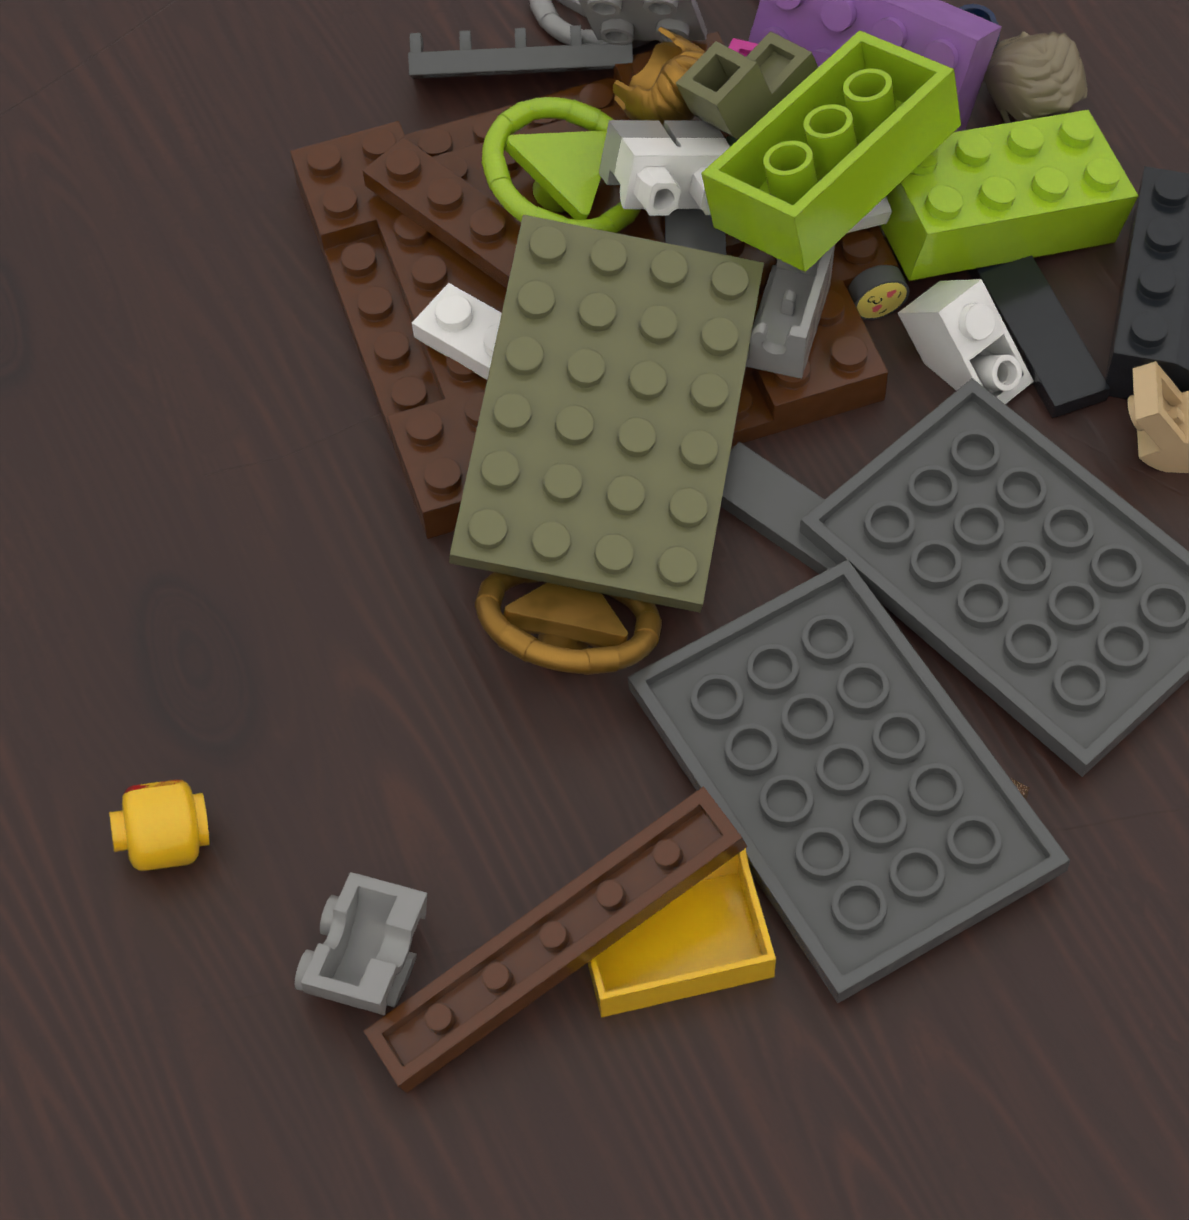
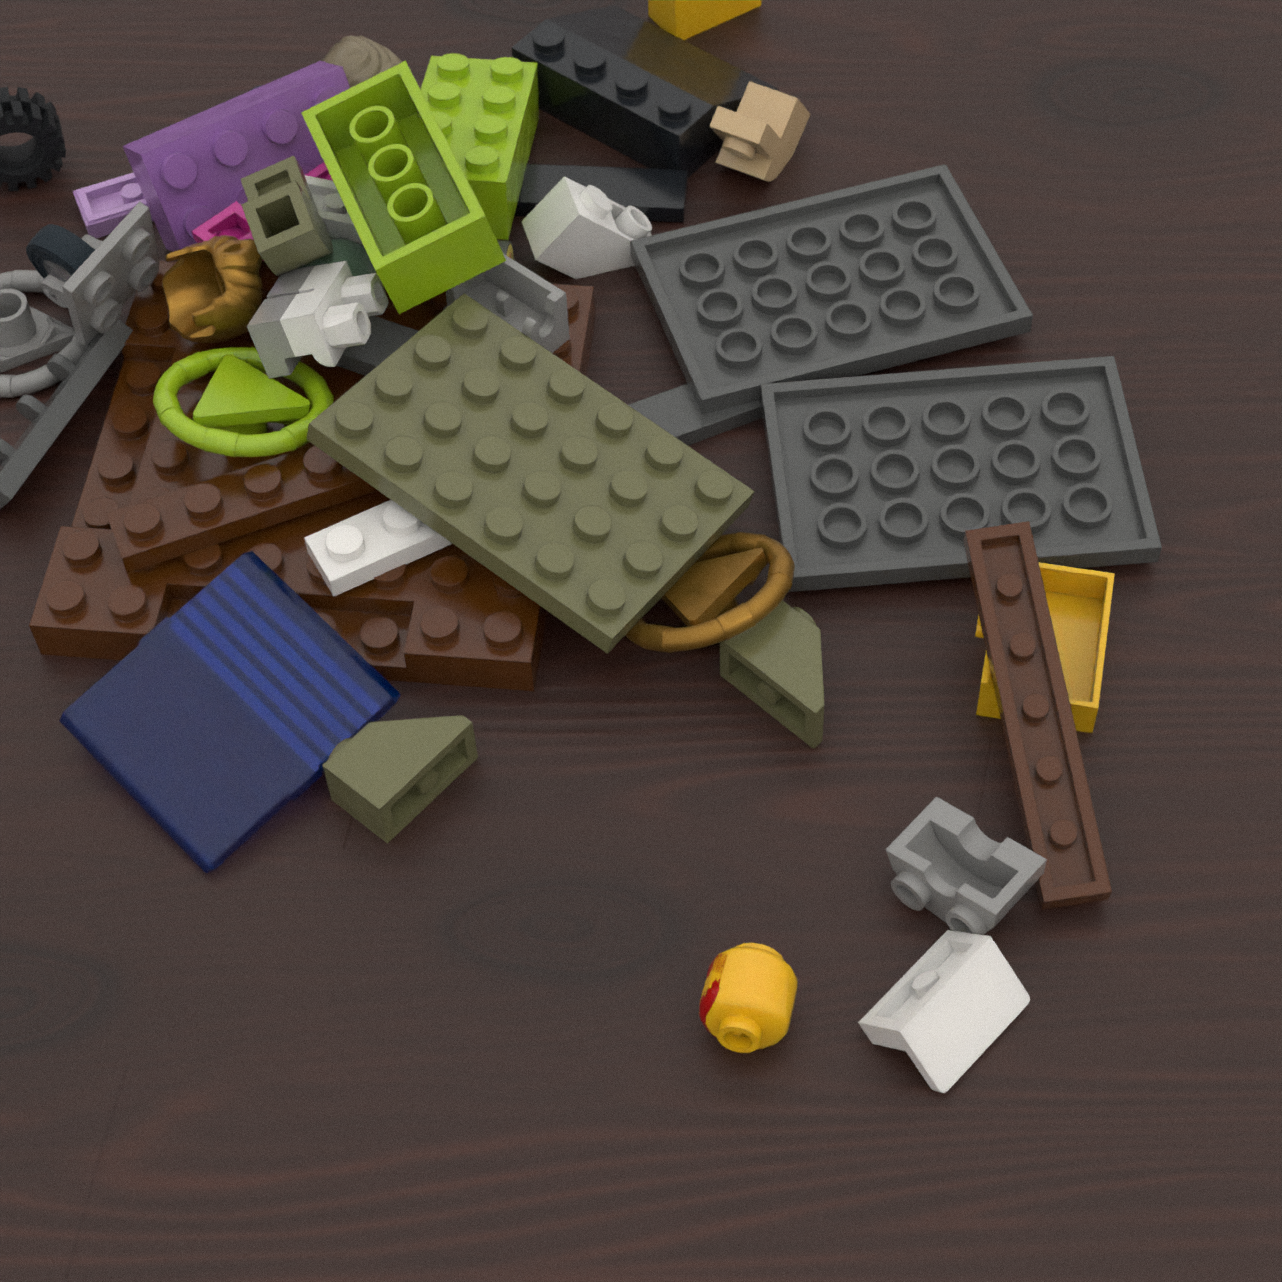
camera: 65 degrees left, 5 degrees down
none -> clear blue piece [59,551,401,873]
none -> olive slope [322,715,478,844]
none -> olive slope [720,600,825,749]
none -> white panel [858,930,1030,1093]

